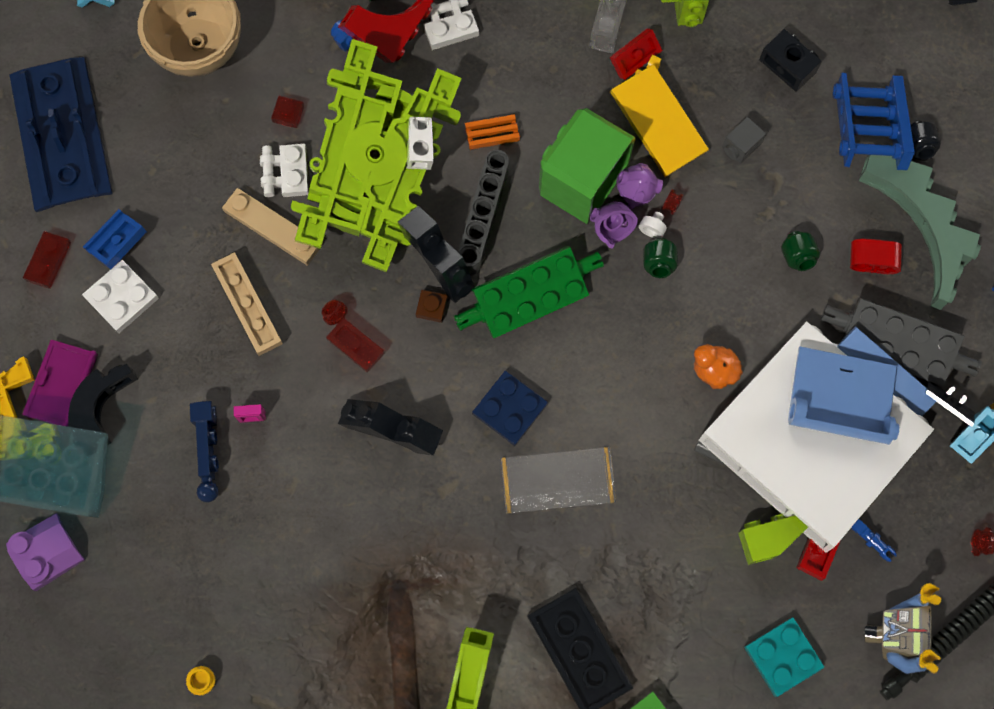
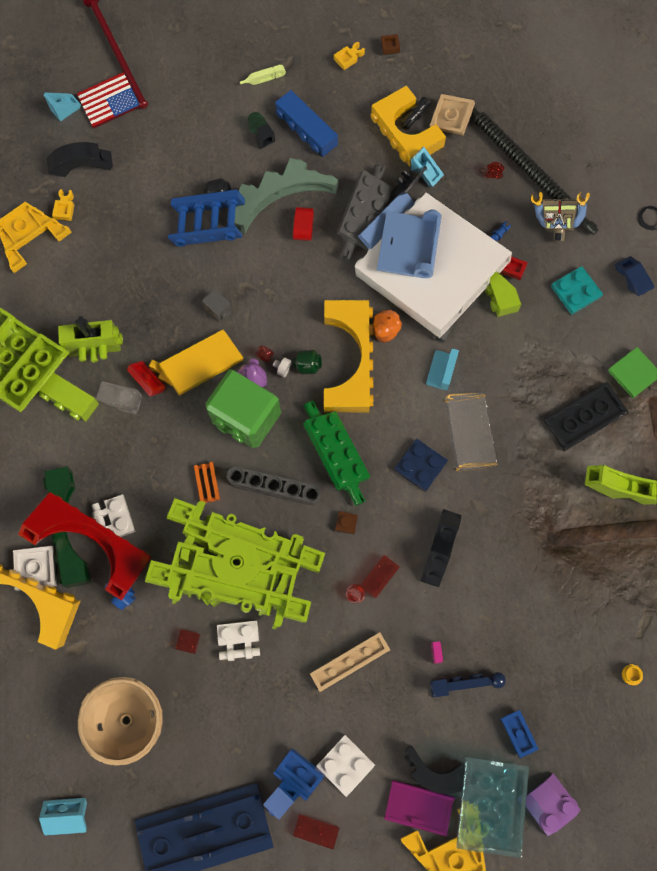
camera: 90 degrees left, 0 degrees up
tan plate [222,188,323,266] -> none
black arch [398,206,475,303] -> none
white leg [407,117,433,170] -> none
medium lavender helmet [590,201,638,249] -> none
black brick [759,29,822,92] -> none
dark green head [781,231,820,271] -> none
none -> blue brick [263,779,300,820]
none -> yellow arch [324,300,373,413]
none -> medium azure panel [426,349,459,391]
none -> blue plate [500,710,539,758]

